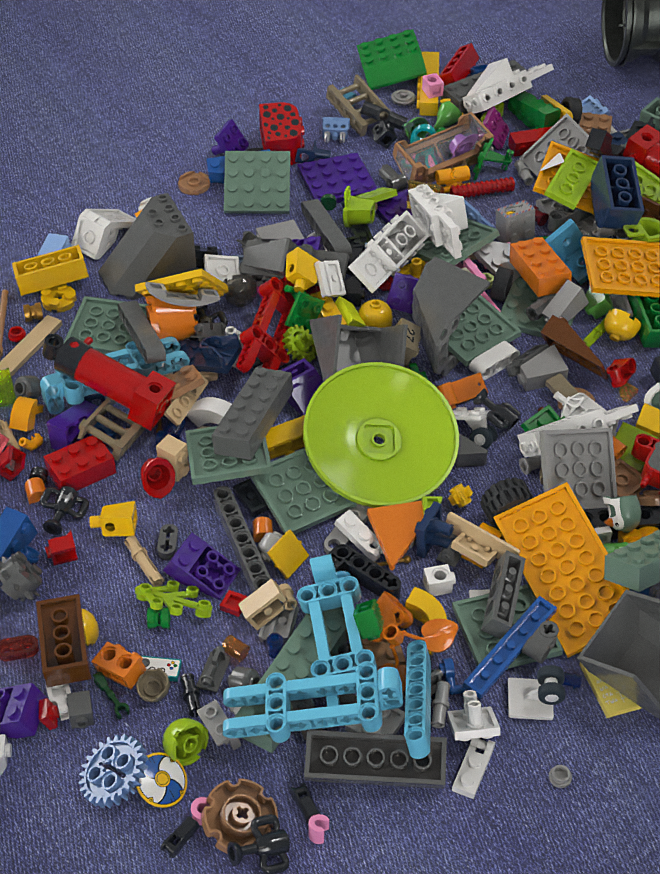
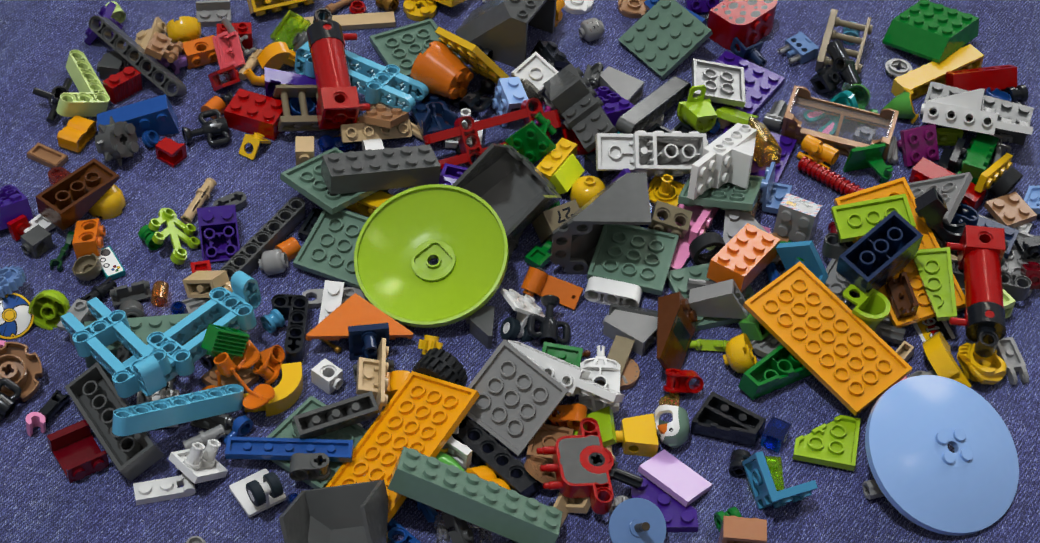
camera: 50 degrees right, 0 degrees up
yellow torso [89,501,138,537] -> none
dark grey beam [118,300,166,364] -> none
red piece [140,457,175,499] -> none
light grey slope [145,282,220,307] -> none
dark grey hinge [191,322,226,341] -> none
yellow piece [267,529,309,579] -> none
yellow torso [286,247,321,293] -> none
white plate [314,260,346,297] -> none
bright pink brick [422,73,444,99] -> none
lime tile [422,496,442,515] -> none
medium lavender piece [449,134,478,158] -> none
white sticker [540,153,564,171] -> none
sand green piece [603,495,641,533] -> none
none -> dark red panel [47,419,109,483]
none -> yellow bracket [239,132,271,160]
none -> light blue bracket [492,77,529,127]
none -> light grey head [578,17,605,42]
none -> light grey plate [692,58,746,107]
none -> black bracket [937,138,967,173]
none -> black wheel [1005,84,1029,102]

